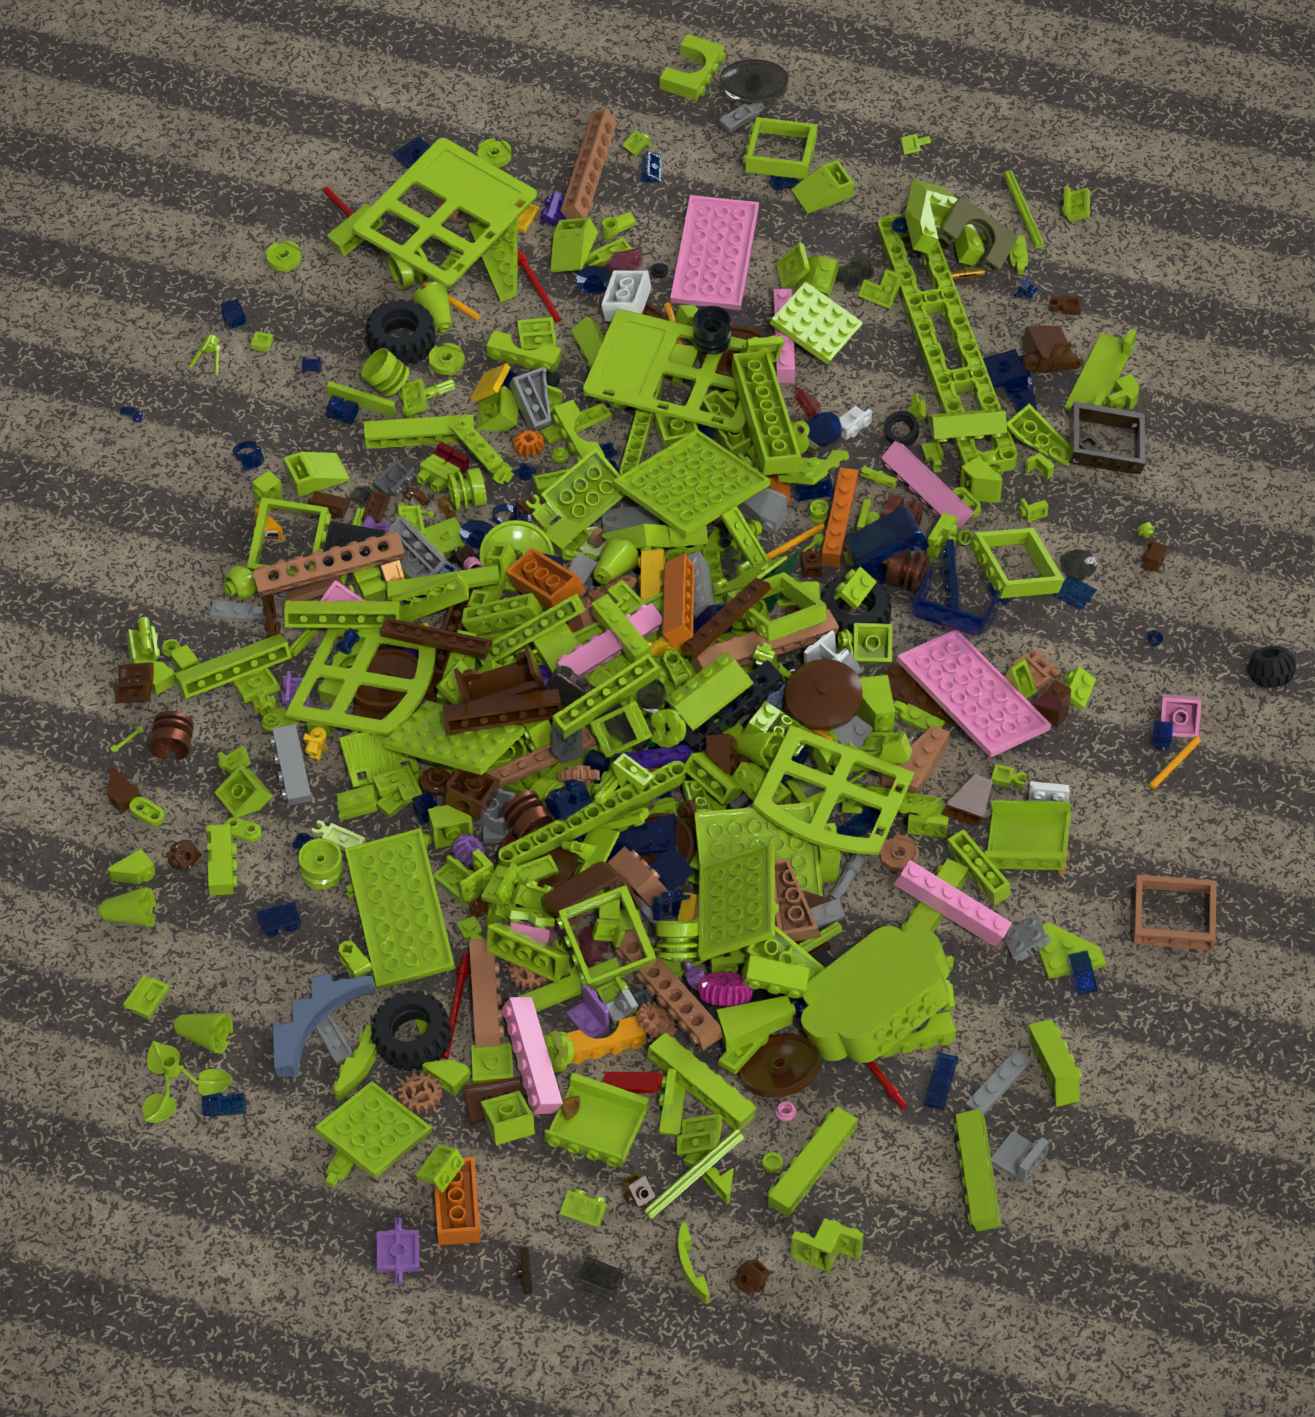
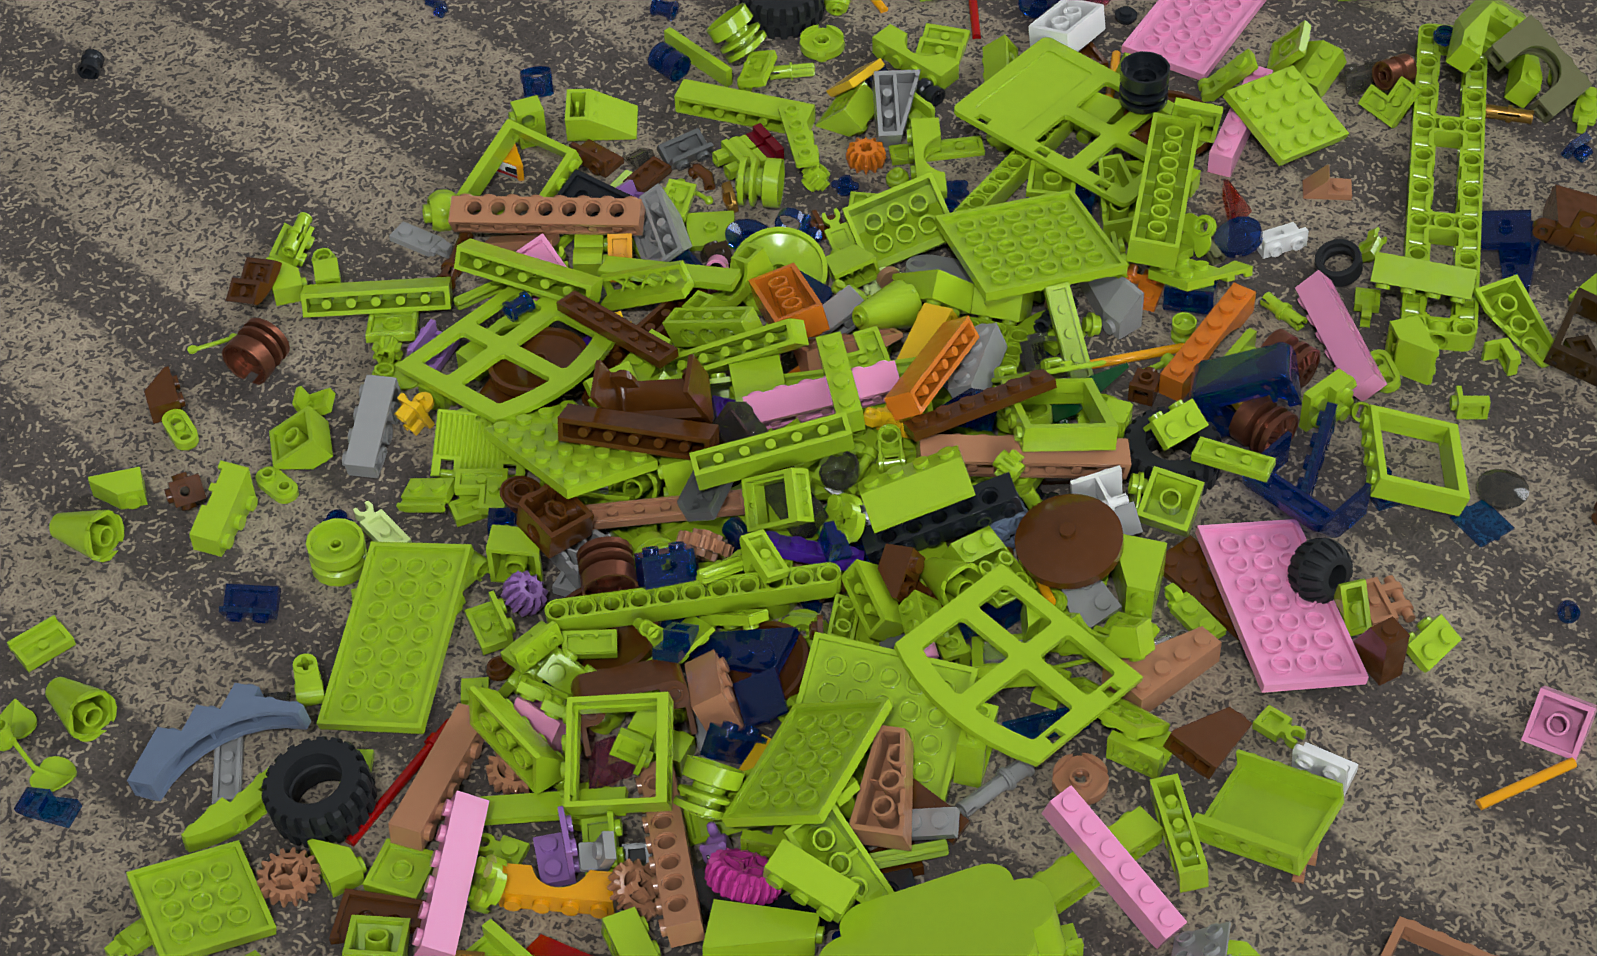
camera: 25 degrees right, 5 degrees down
lime bracket [459,849,494,906] -> none
clear blue bracket [1152,720,1173,750] -> none
none -> lime plate [478,833,530,866]
none -> slope [652,622,699,663]
none -> clear blue bracket [818,521,853,563]
none -> lime tile [1191,436,1276,483]
none -> lime plate [1197,49,1258,102]
none -> black wheel [1288,538,1353,604]
none -> nougat slope [1302,165,1352,200]
none -> copper wheel [1372,53,1417,91]

